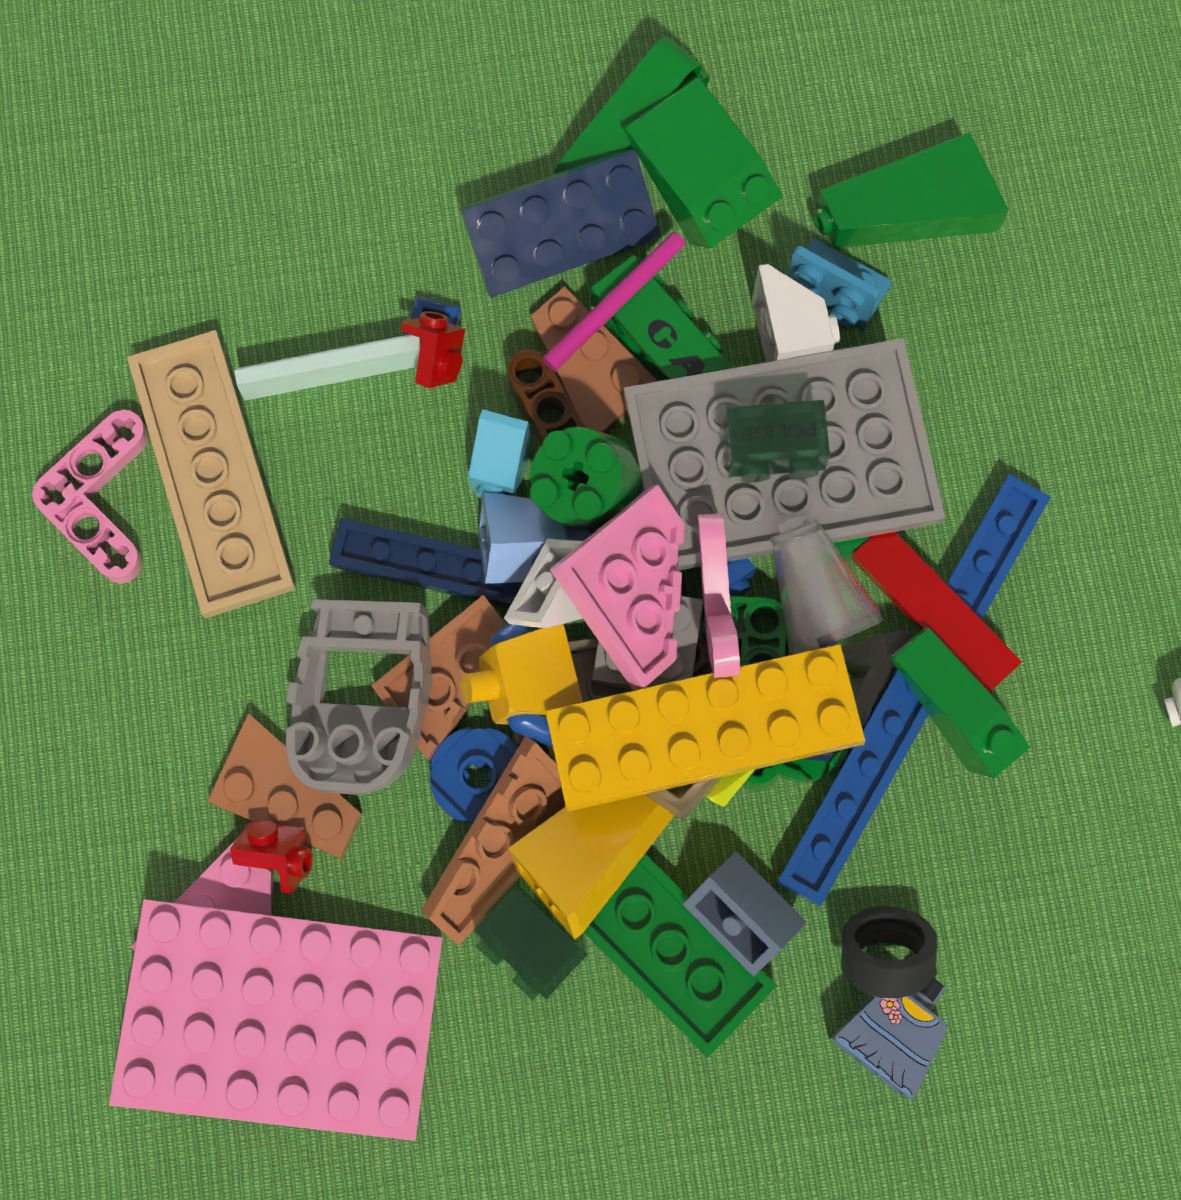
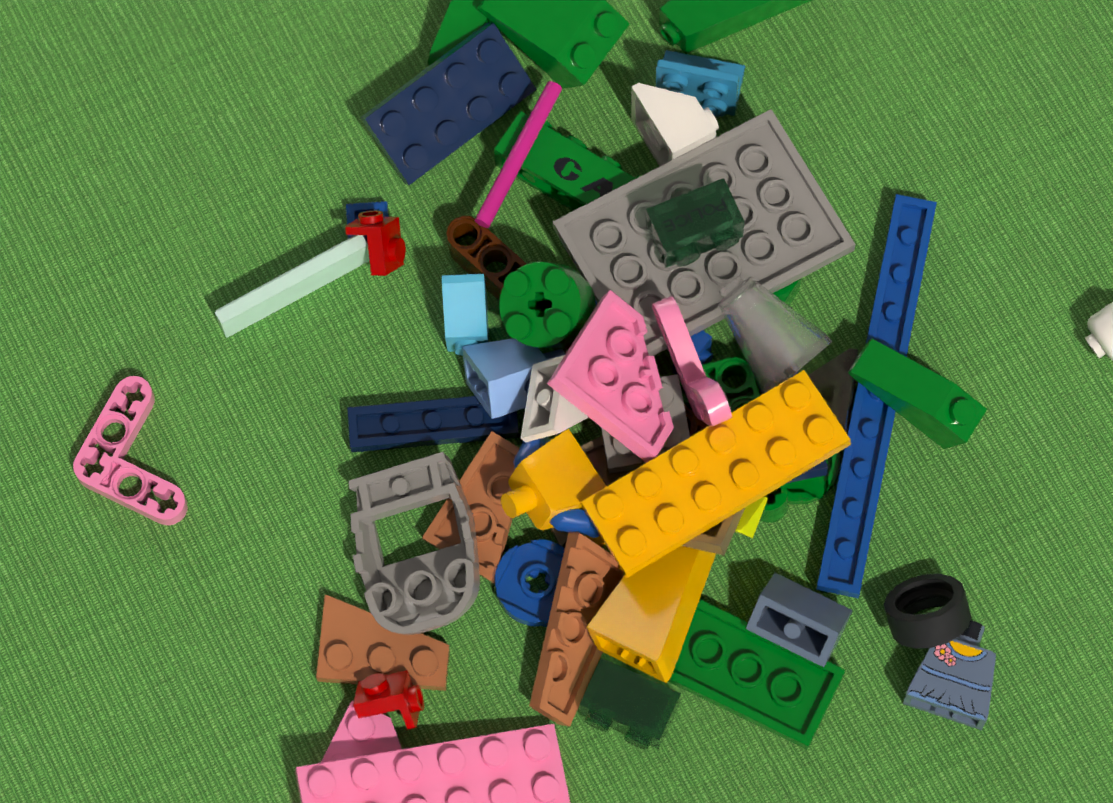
camera: 15 degrees left, 5 degrees down
tan plate [127,330,296,618] -> none
nougat wing [531,286,658,433] -> none
red tile [851,532,1022,693] -> none

